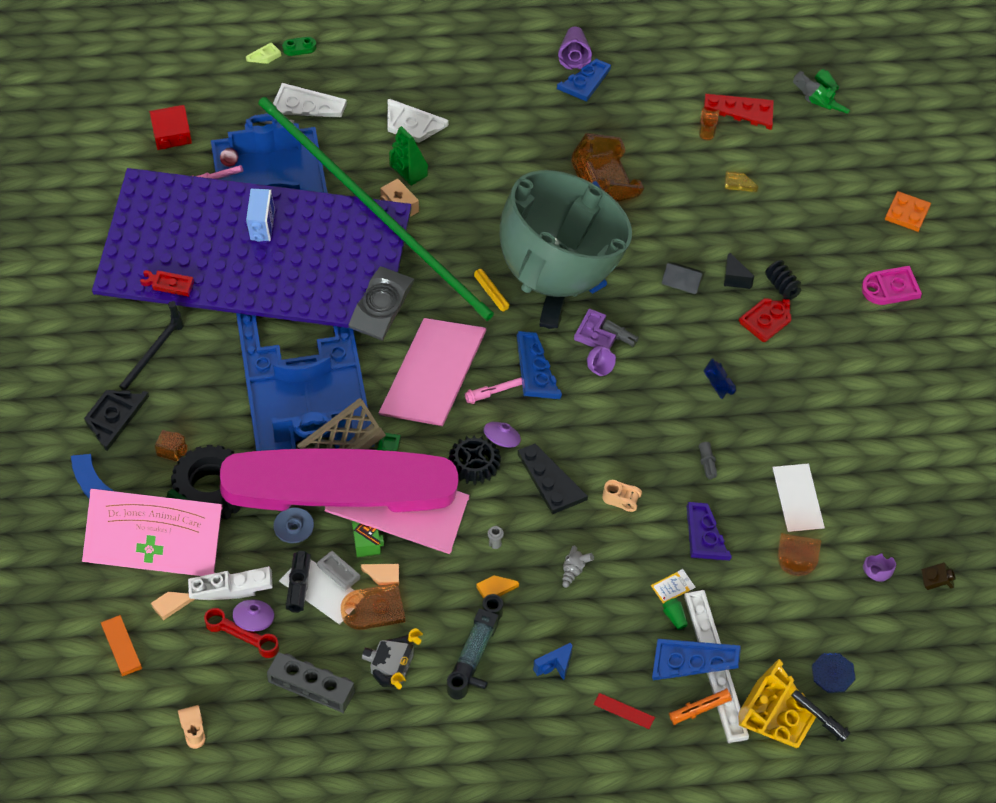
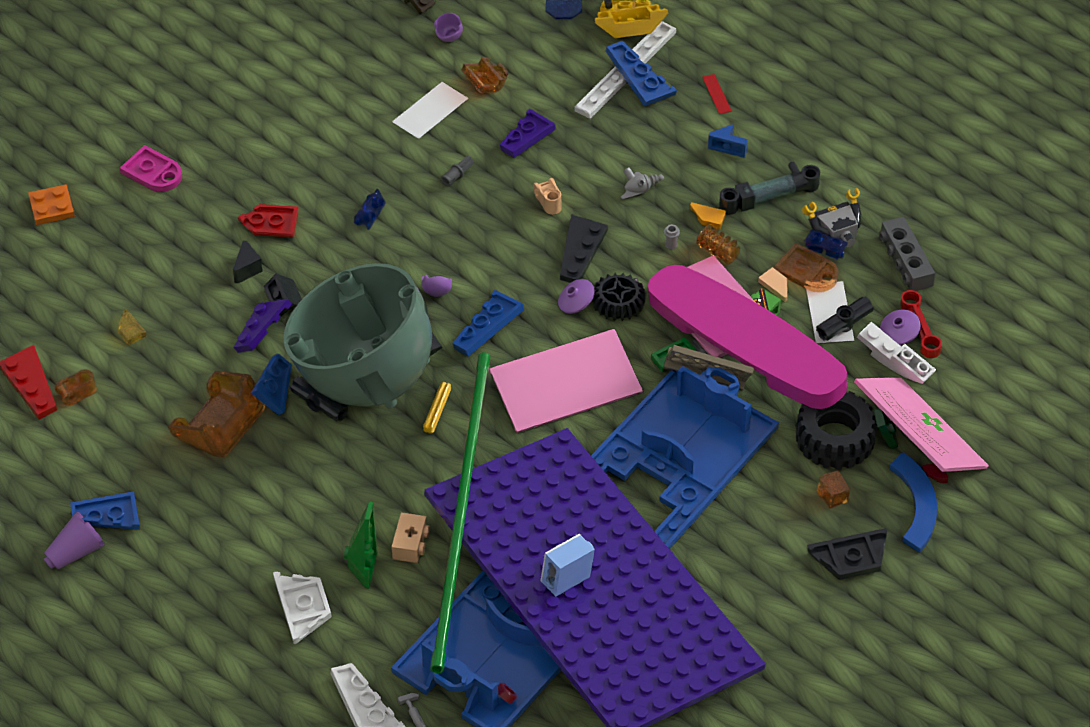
camera: 130 degrees left, 5 degrees down
orange tile [101,615,142,677] -> none
black bar [119,301,184,391] -> none
red plate [140,270,194,297] -> none
light nougat tile [151,592,195,621] -> none
light nougat piece [178,705,205,749] -> none
bright pink pin [192,165,243,179] -> none
light grey plate [317,551,361,591] -> none
dark grey slope [348,266,415,341] -> none
bright pink pin [465,377,522,404] -> none
white sticker [650,569,696,604] -> none
green cone [662,598,688,630] -> none
orange pin [669,688,732,725] -> none
black piece [765,260,801,300] -> none
none -> dark purple wing [233,299,292,353]
none -> clear orange piece [696,224,740,264]
none -> clear blue hinge [804,230,848,260]

